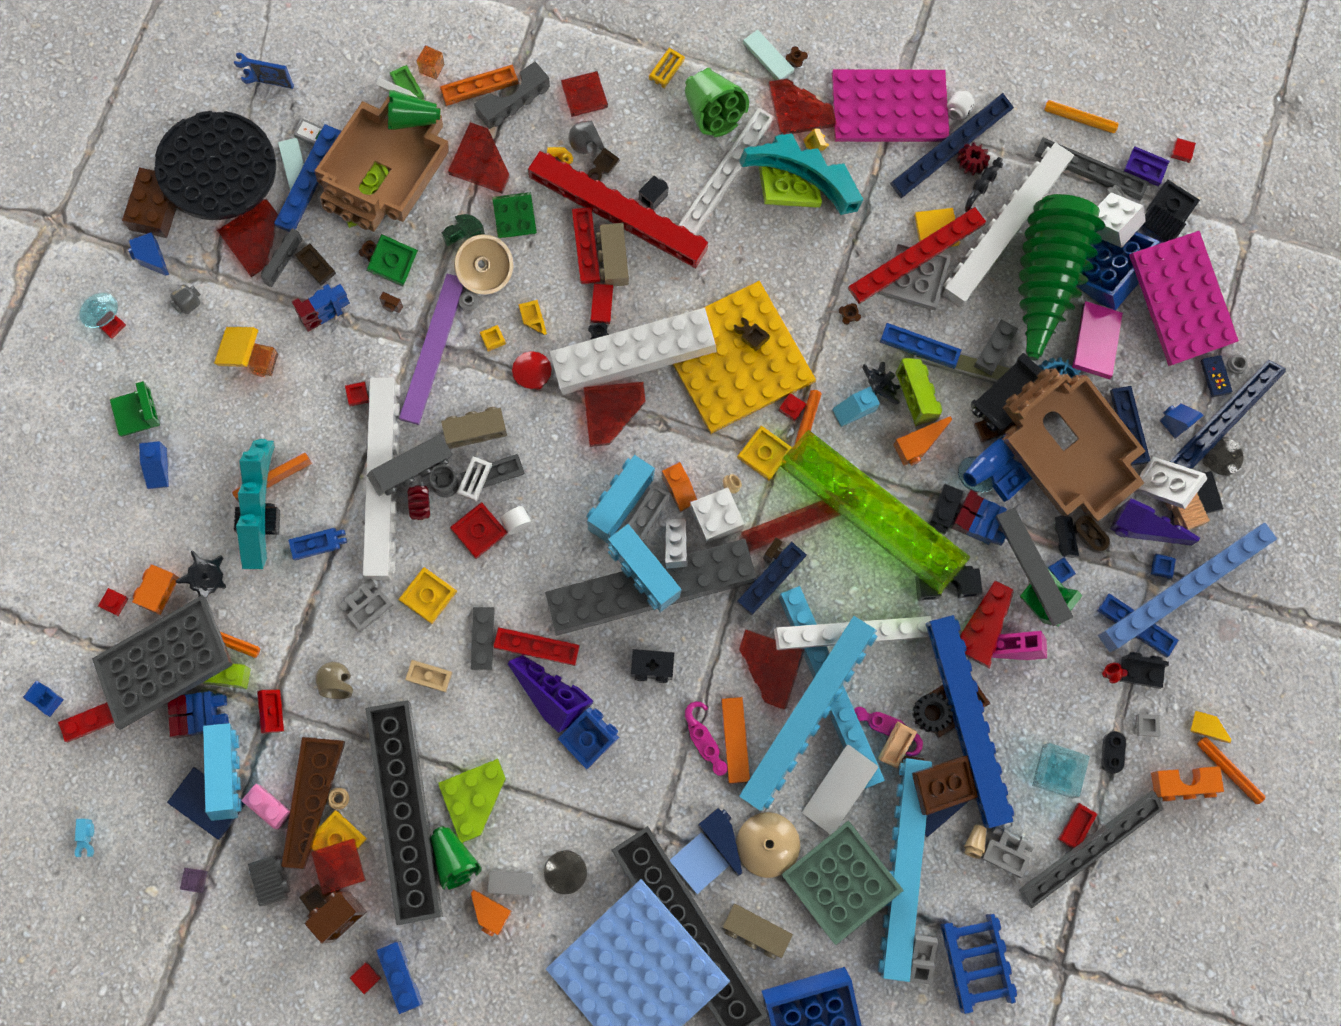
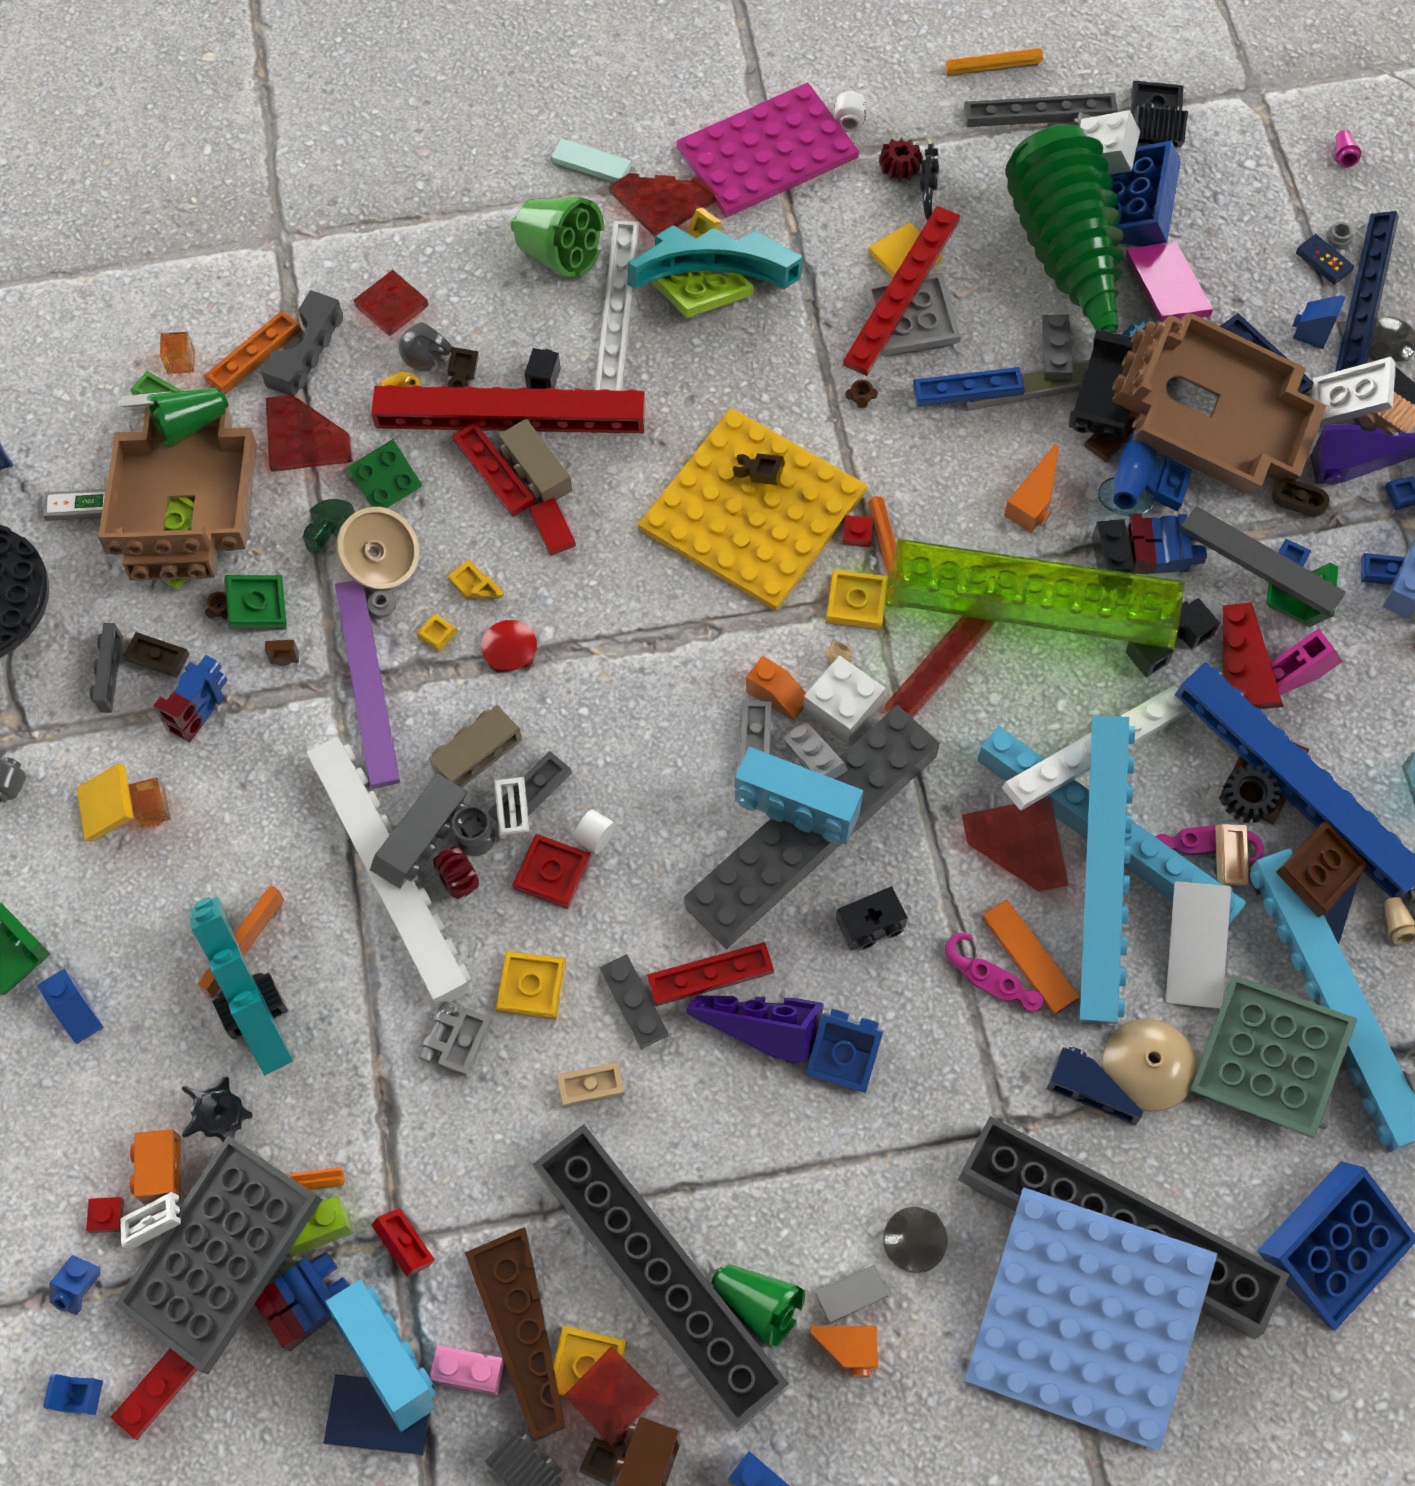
camera: 20 degrees left, 10 degrees down
clear red plate [217,198,278,277] -> none
blue plate [274,124,341,232] -> none
light aqua tile [278,138,304,191] -> none
blue hinge [289,528,347,561] -> none
dark tan helmet [315,662,353,699] -> none
tan plate [327,788,350,810] -> none
red plate [345,381,369,407] -> none
lime plate [438,759,506,843] -> none
white brick [550,308,716,395] -> none
clear red plate [584,382,646,447] -> none
medium azure piece [586,455,655,543] -> none
black plate [588,322,609,340] -> none
yellow tile [649,48,685,89] -> none
light blue tile [670,832,730,894] -> none
dark tan brick [722,903,793,960] -> none
dark blue plate [737,542,807,615] -> none
dark brown plate [763,538,783,563] -> none
reddish brown plate [785,46,808,67] -> none
medium azure slope [832,386,880,427] -> none
black piece [862,361,901,405] -> none
dark blue tile [890,93,1014,198] -> none
lime slope [895,358,942,427] -> none
white brick [942,142,1074,308] -> none
black plate [1055,515,1079,558] -> none
dark purple plate [1123,146,1170,187] -> none
dark pink plate [1129,230,1239,366] -> none
red tile [1171,138,1196,163] -> none
none -> blue bracket [49,1255,100,1315]
none -> white tile [120,1192,181,1251]
none -> dark pink cone [1335,130,1362,168]

